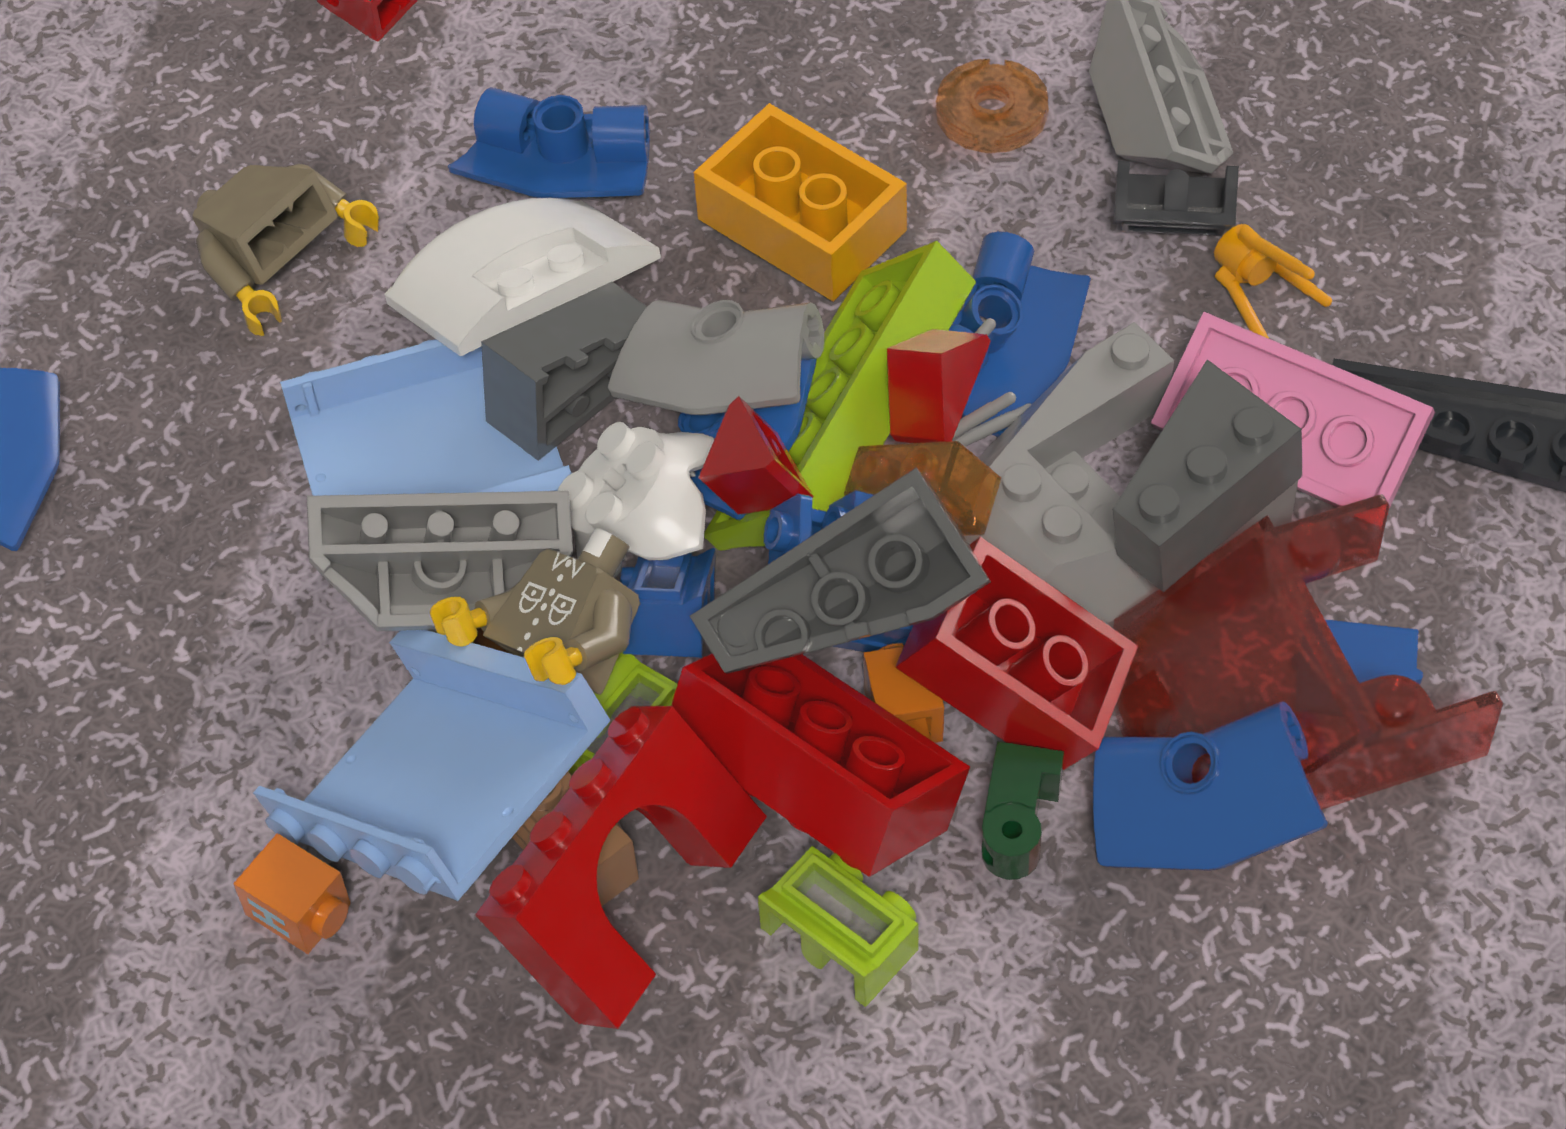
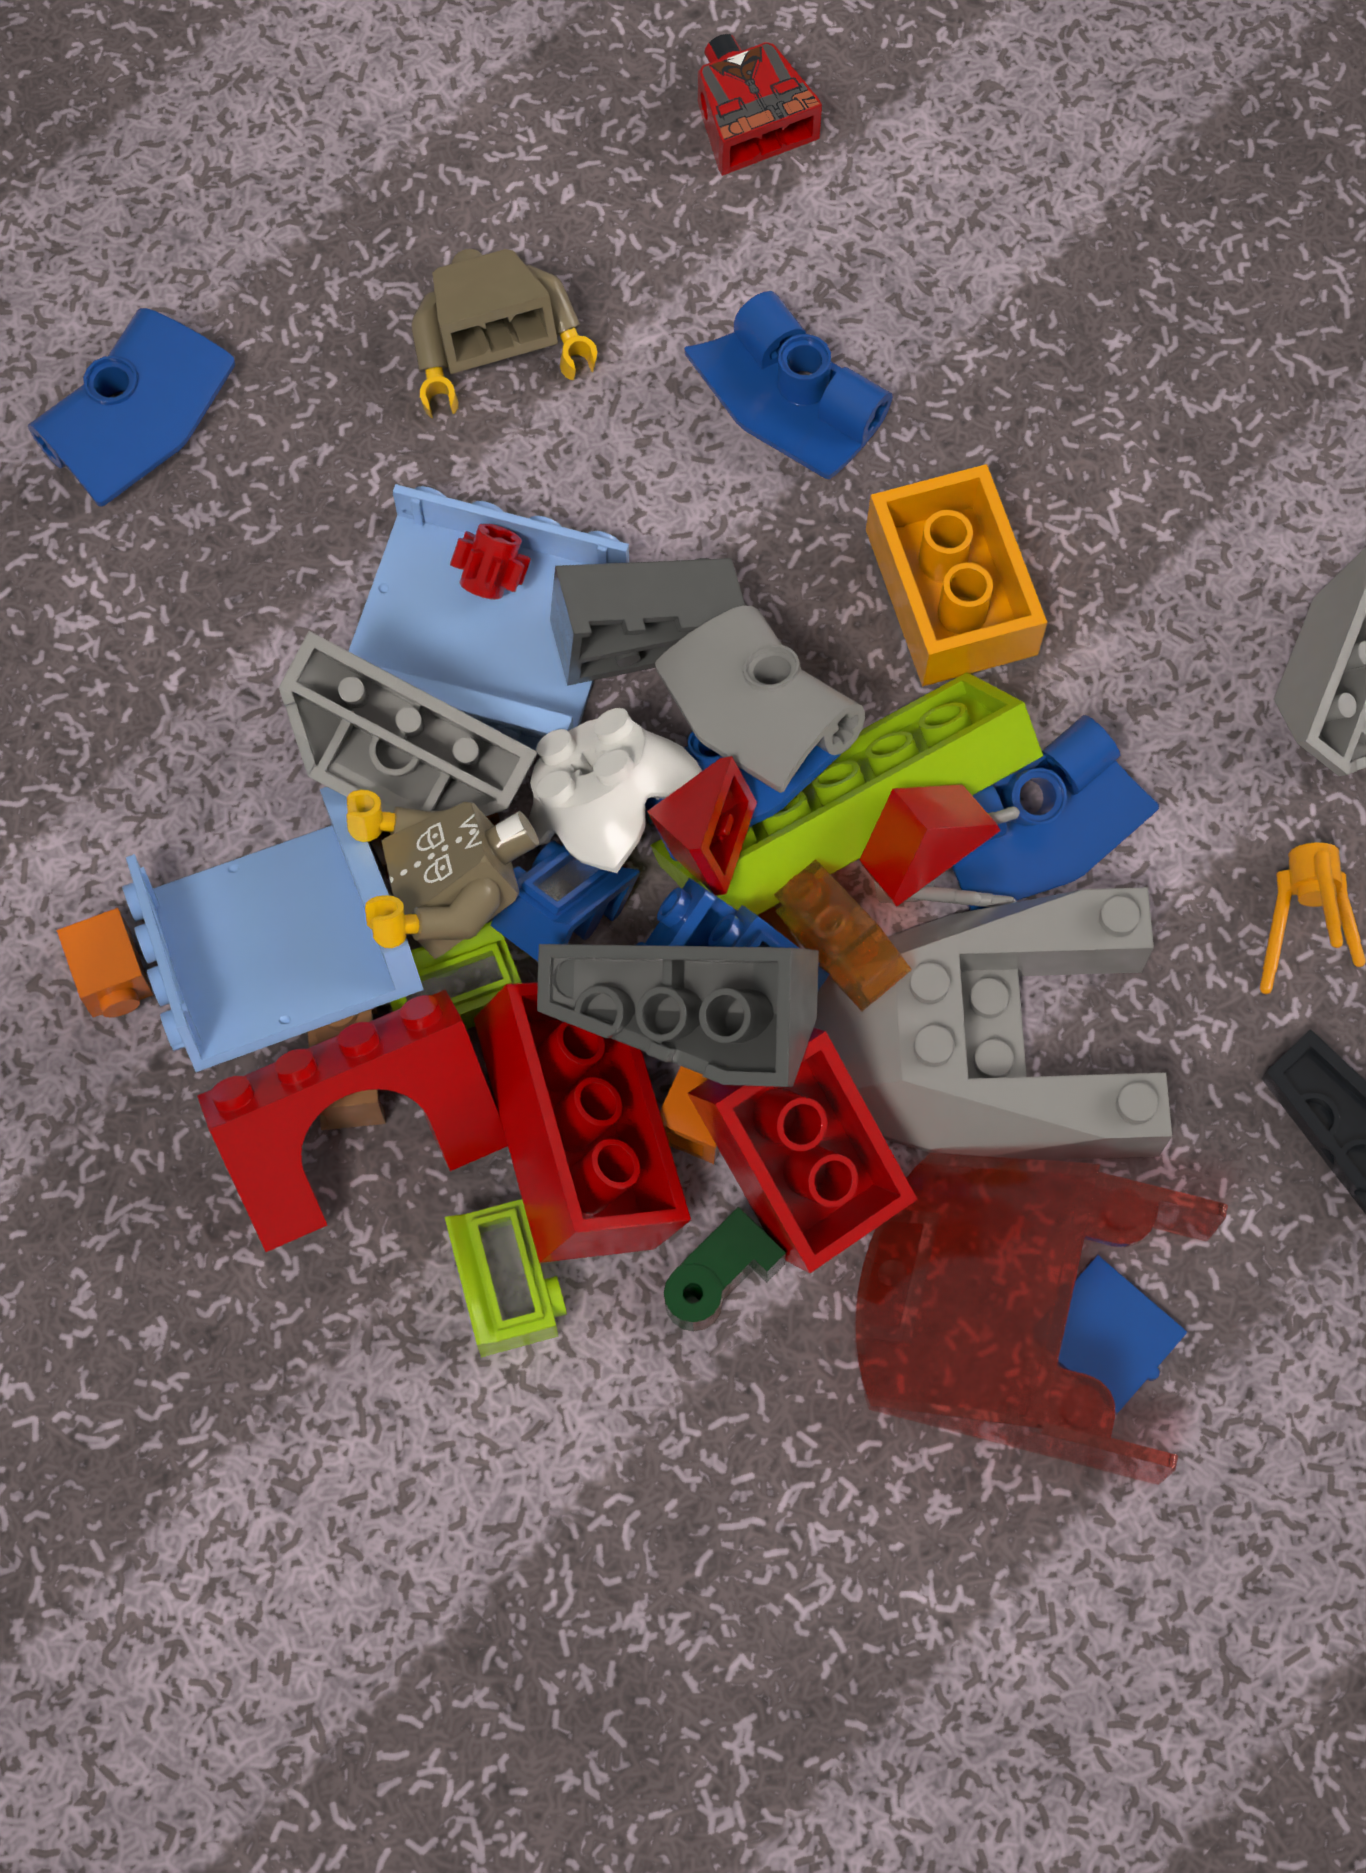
camera: 30 degrees right, 15 degrees up
white slope [385,198,661,357] -> none
clear orange tile [935,59,1049,153] -> none
blue panel [1093,702,1328,871] -> none
dark grey wedge [1112,360,1303,592] -> none
black window [1113,160,1239,236] -> none
bright pink plate [1151,312,1435,526] -> none
none -> red gear [450,524,531,600]

